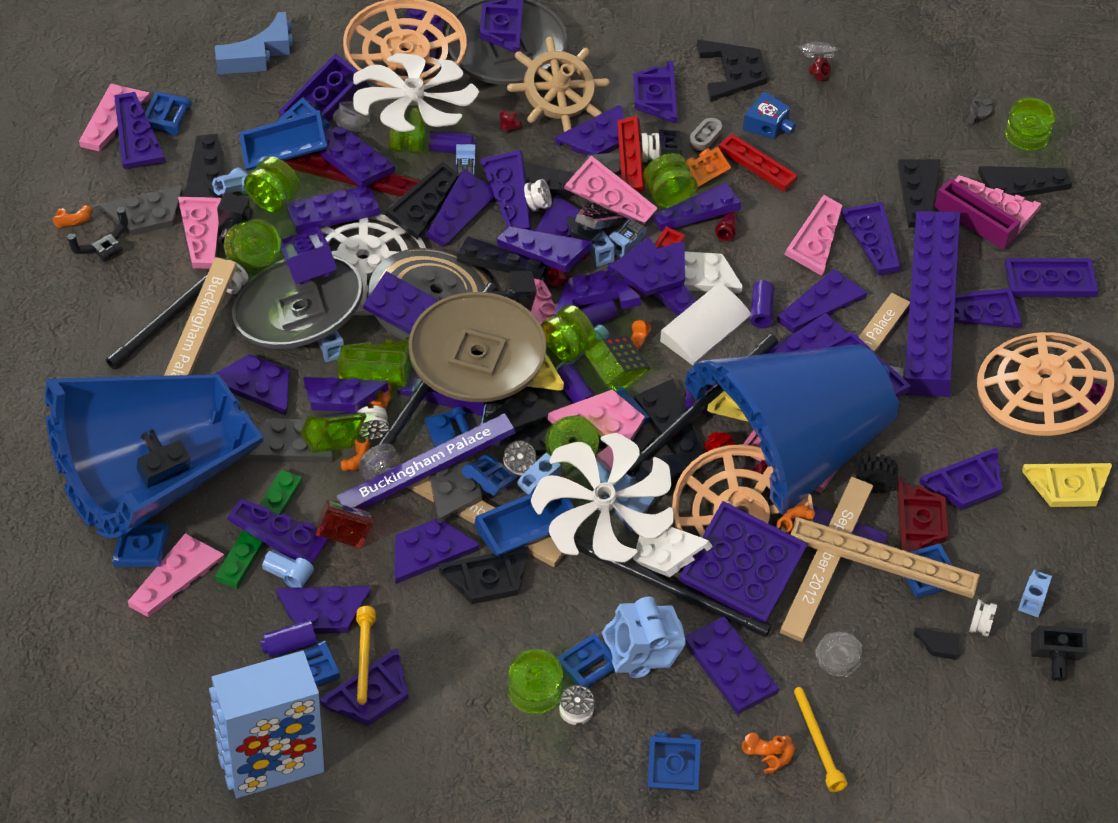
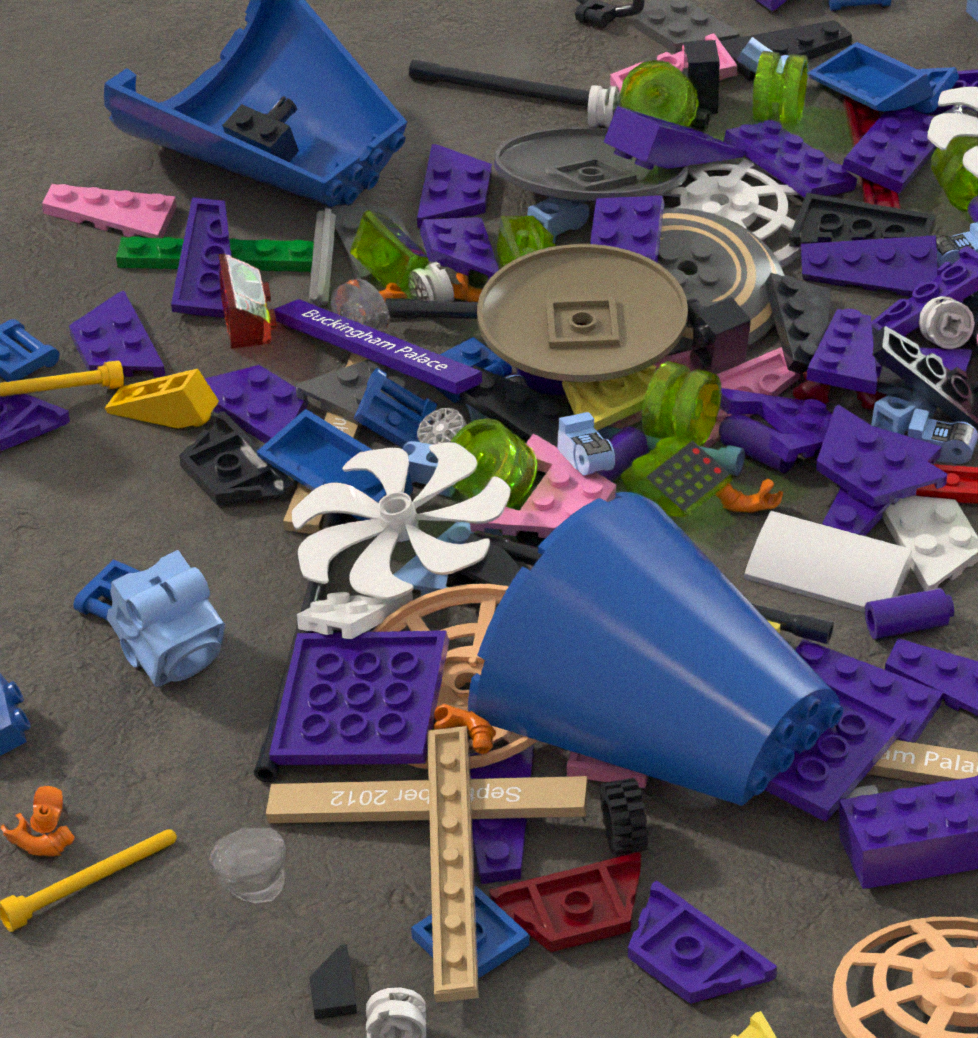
camera: 75 degrees right, 10 degrees down
blue plate [112,523,170,567] -> none
tan tile [164,257,237,376] -> none
dark purple brick [260,620,317,658] -> none
light blue piece [262,550,314,588] -> none
clear neon green wheel [508,649,563,714] -> none
white wheel [559,685,595,725] -> none
dark purple plate [685,616,779,715] -> none
none -> yellow slope [105,368,219,428]
none -> light grey axle [309,208,336,307]
none -> light blue leg [557,412,615,475]

